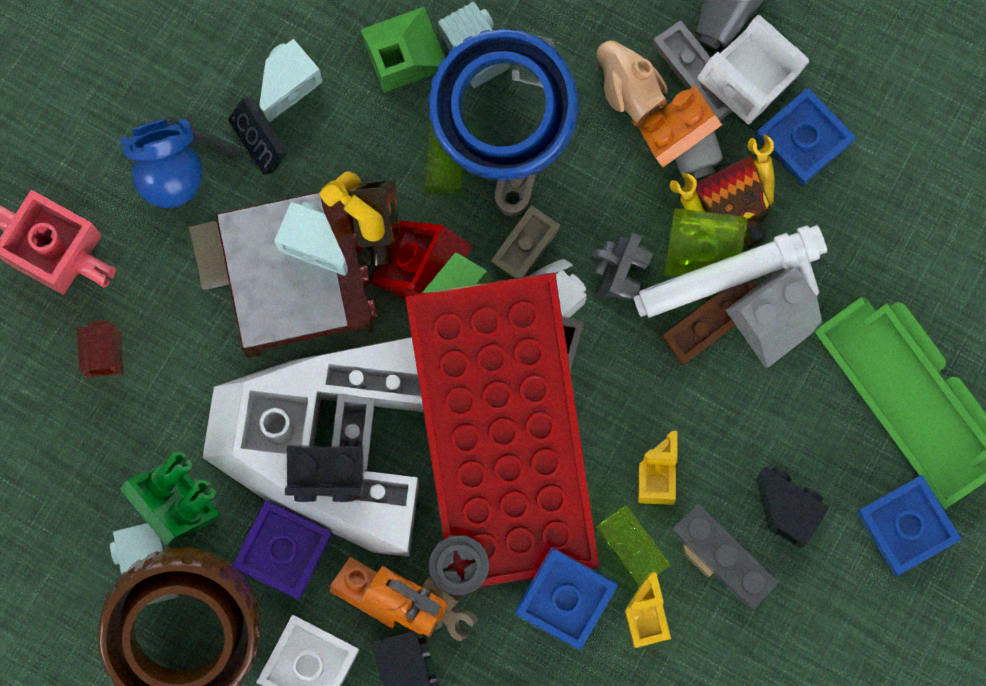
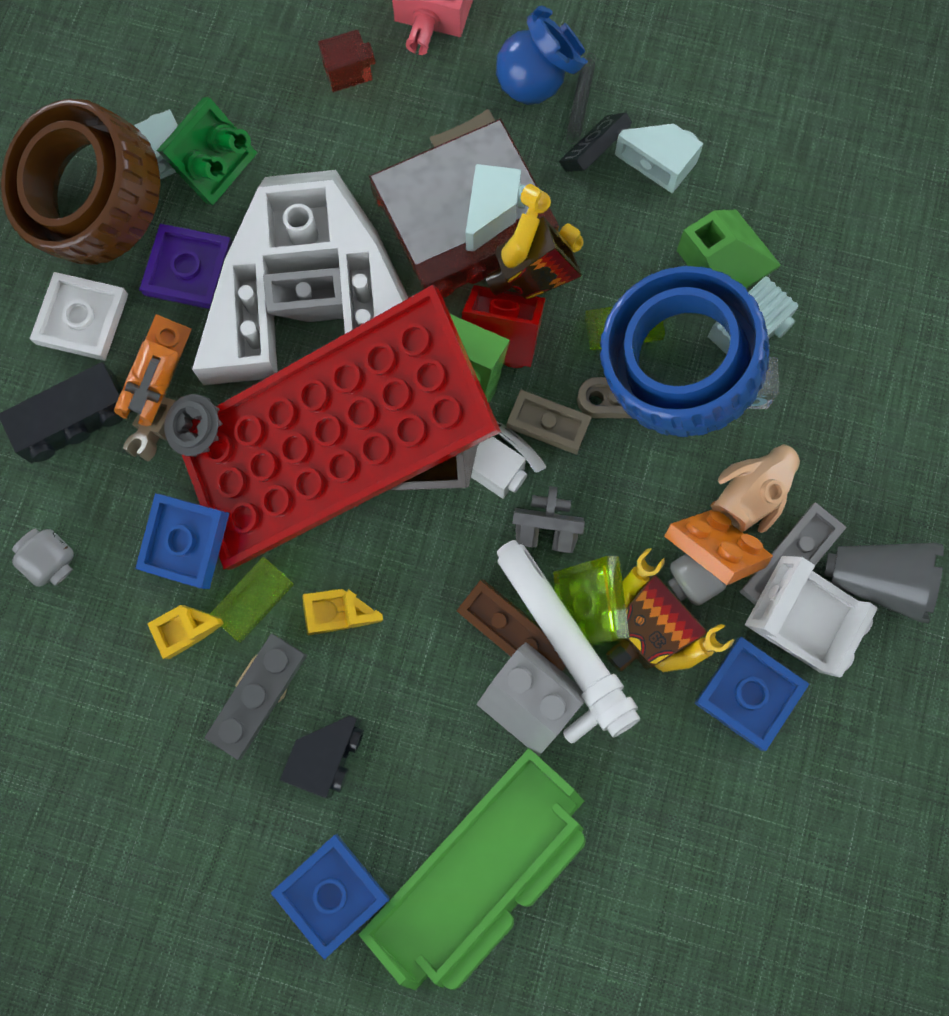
camera: 80 degrees right, 0 degrees up
black bracket [285,445,364,502] -> none

